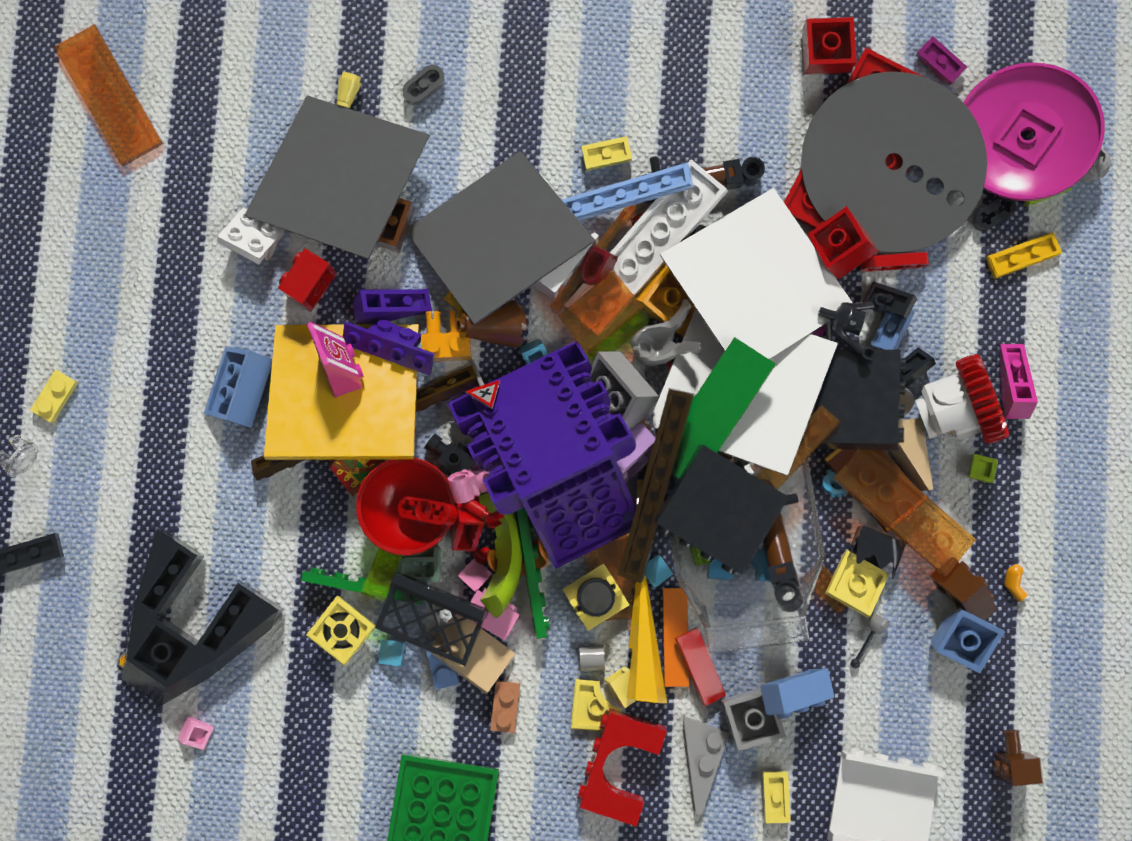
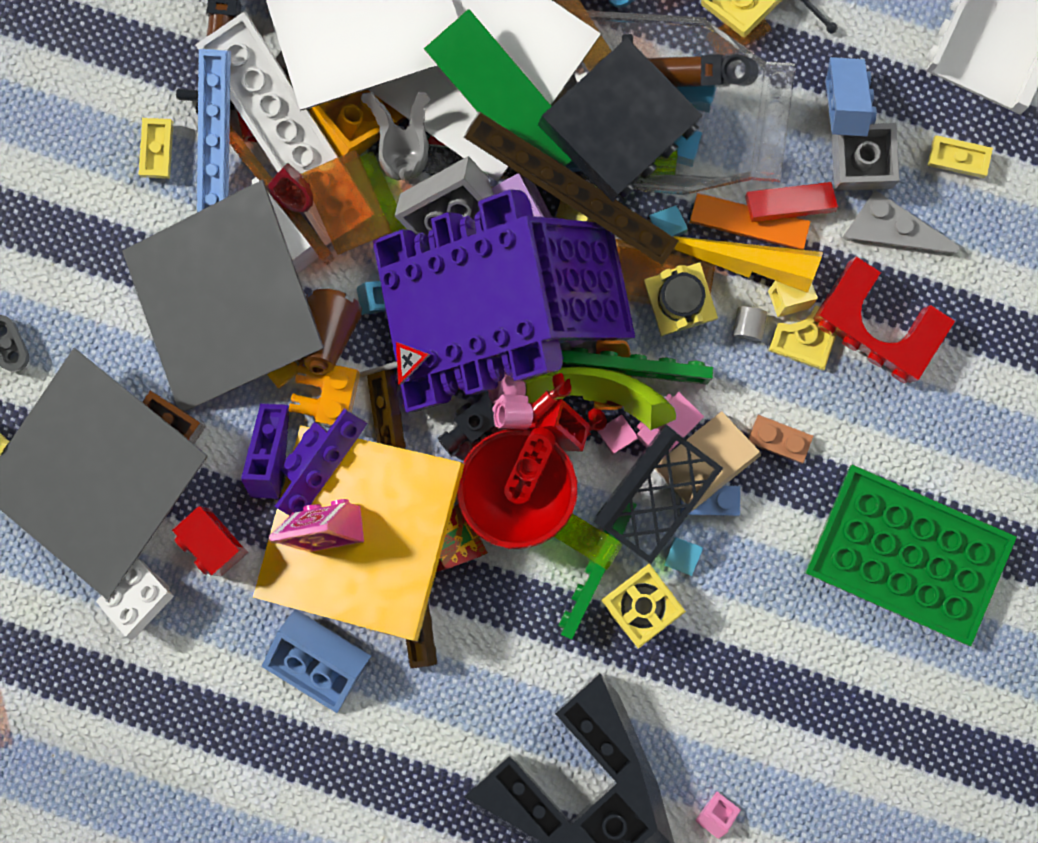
camera: 75 degrees left, 0 degrees up
sand green slope [398,544,441,582] -> none

